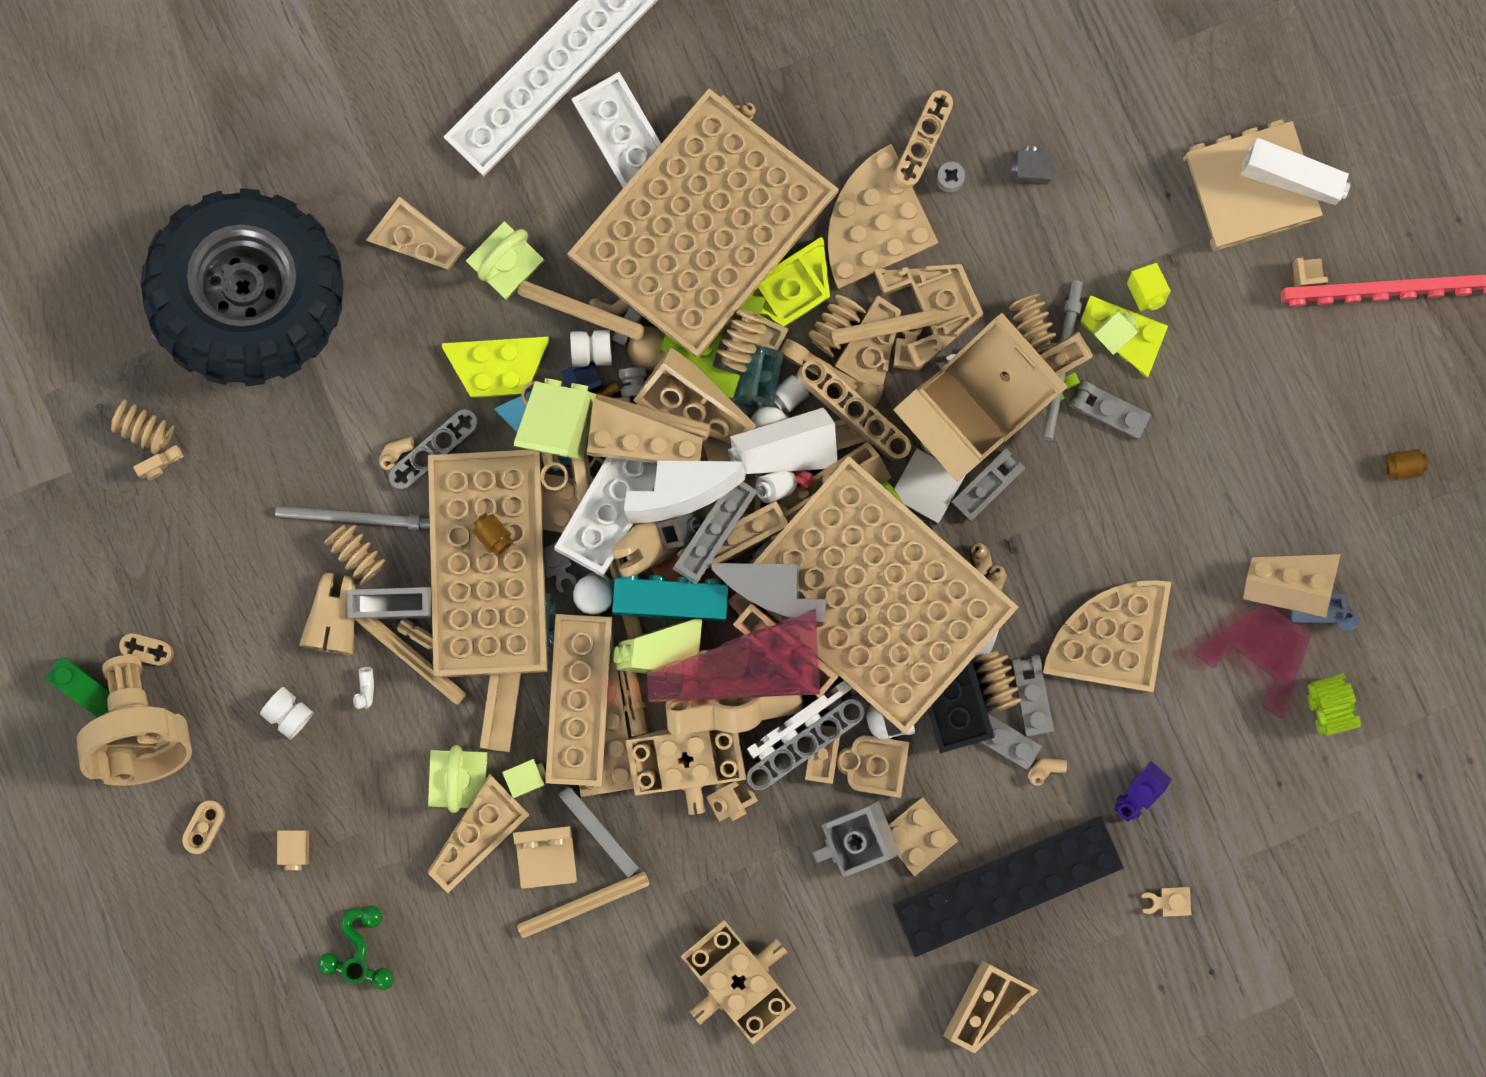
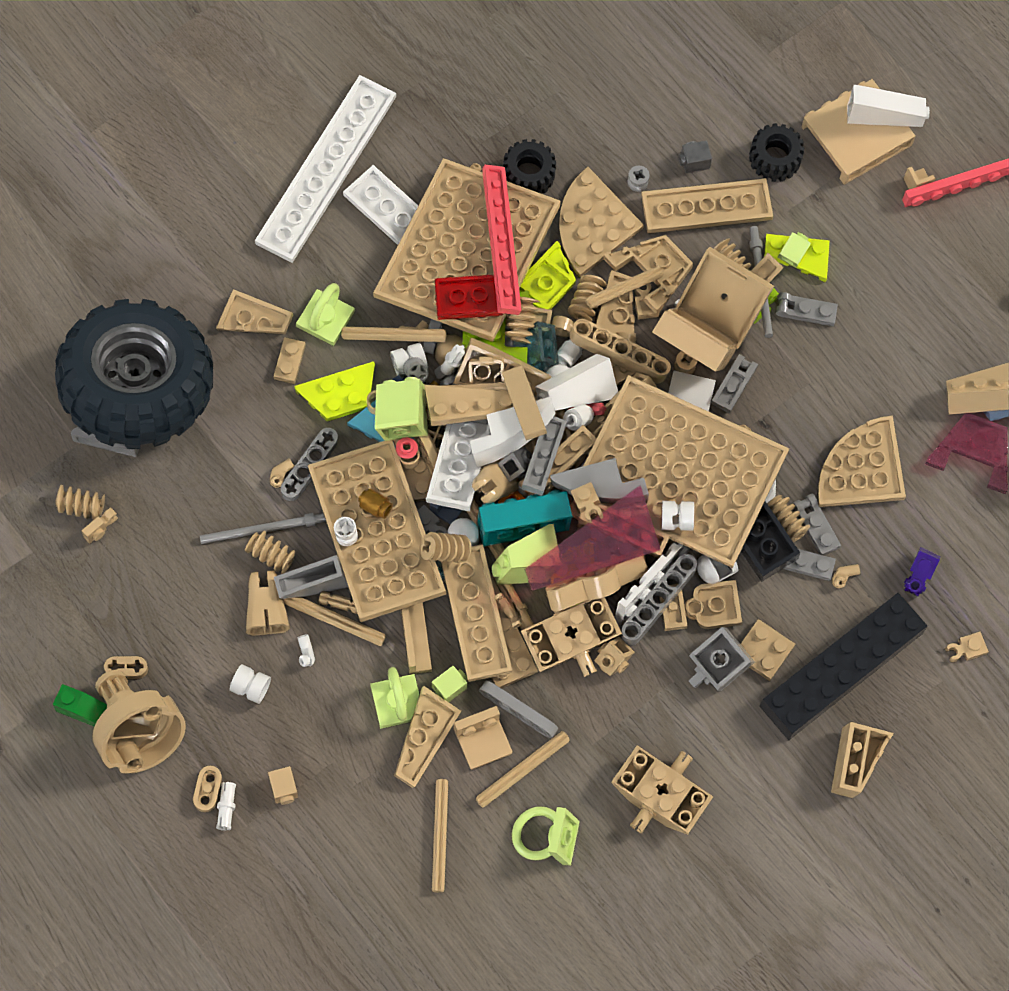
camera: 20 degrees left, 15 degrees down
green piece [317,906,394,990] -> none
tan beam [893,90,953,189] -> none
neon yellow brick [1127,263,1171,312] -> none
none -> white pin [216,782,236,831]
none -> tan plate [274,337,306,384]
none -> white wheel [334,517,358,546]
none -> coral plate [396,437,418,459]
none -> light grey wheel [403,357,429,382]
none -> tan piece [420,532,471,563]
none -> tan axle [432,779,448,893]
none -> red tile [434,274,503,320]
none -> white axle [440,344,465,375]
none -> tan piece [469,356,505,384]
none -> coral plate [482,164,522,315]
none -> tan piece [495,593,522,629]
none -> tan tile [502,365,547,441]
none -> black tyre [503,139,556,193]
none -> yellowish green tile [512,807,580,866]
none -> tan plate [571,482,603,524]
none -> tan plate [641,179,773,233]
none -> white wheel [662,501,694,531]
none -> black tyre [749,123,804,182]

